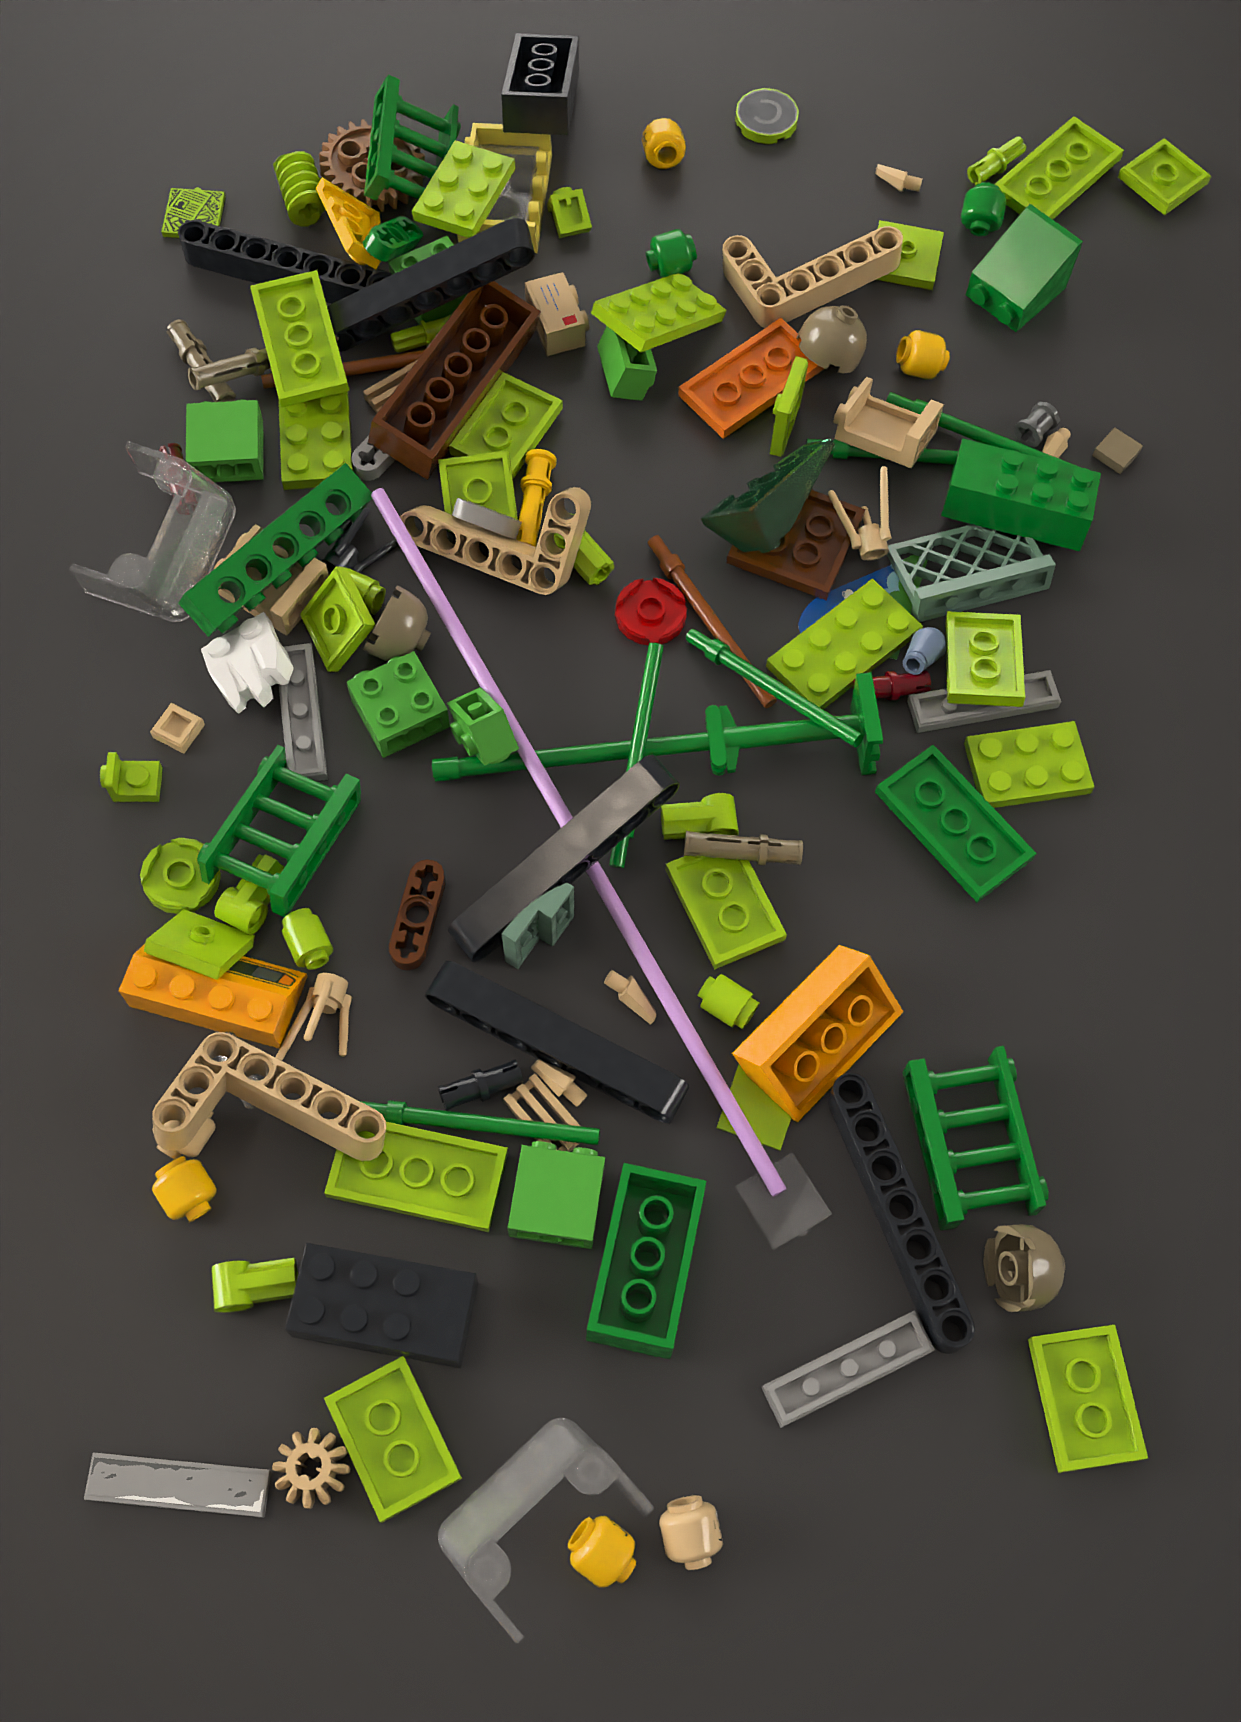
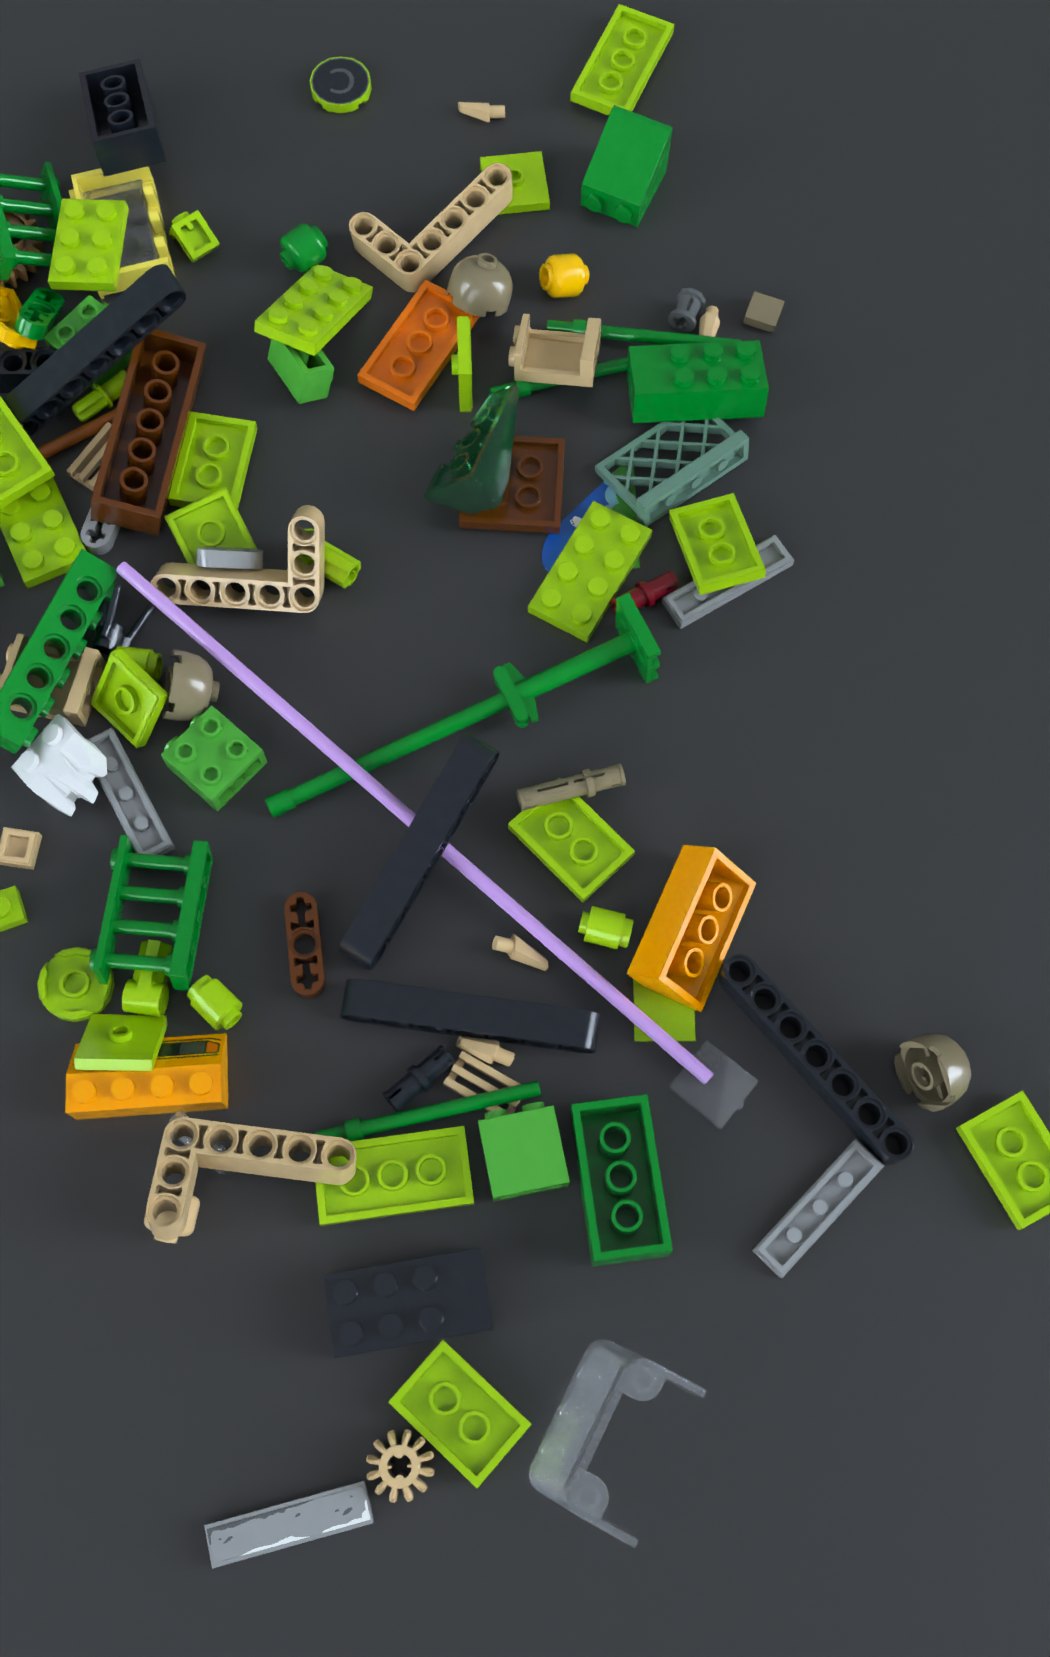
camera: 20 degrees left, 5 degrees up
yellow head [152,1156,217,1222] -> none
lime piece [212,1257,299,1313] -> none
tan plant [275,973,353,1061] -> none
bright green brick [447,687,519,765] -> none
sand green slope [502,883,574,969] -> none
yellow pin [516,449,557,547] -> none
tan brick [525,272,590,356] -> none
yellow head [567,1516,636,1588] -> none
green bar [609,643,664,868] -> none
red tile [615,578,687,645] -> none
yellow head [642,118,686,169] -> none
dark orange bar [647,535,777,709] -> none
tan head [659,1495,723,1570] -> none
lime piece [661,793,739,840] -> none
green bar [686,628,864,748] -> none
tan plant [828,466,892,560] -> none
green plate [875,745,1037,903] -> none
green fence [902,1046,1049,1231] -> none
sand blue cone [903,627,946,675] -> none
green head [961,182,1006,237] -> none
lime plate [964,721,1095,808] -> none
lime axle [967,136,1026,186] -> none
lime plate [1118,138,1211,215] -> none

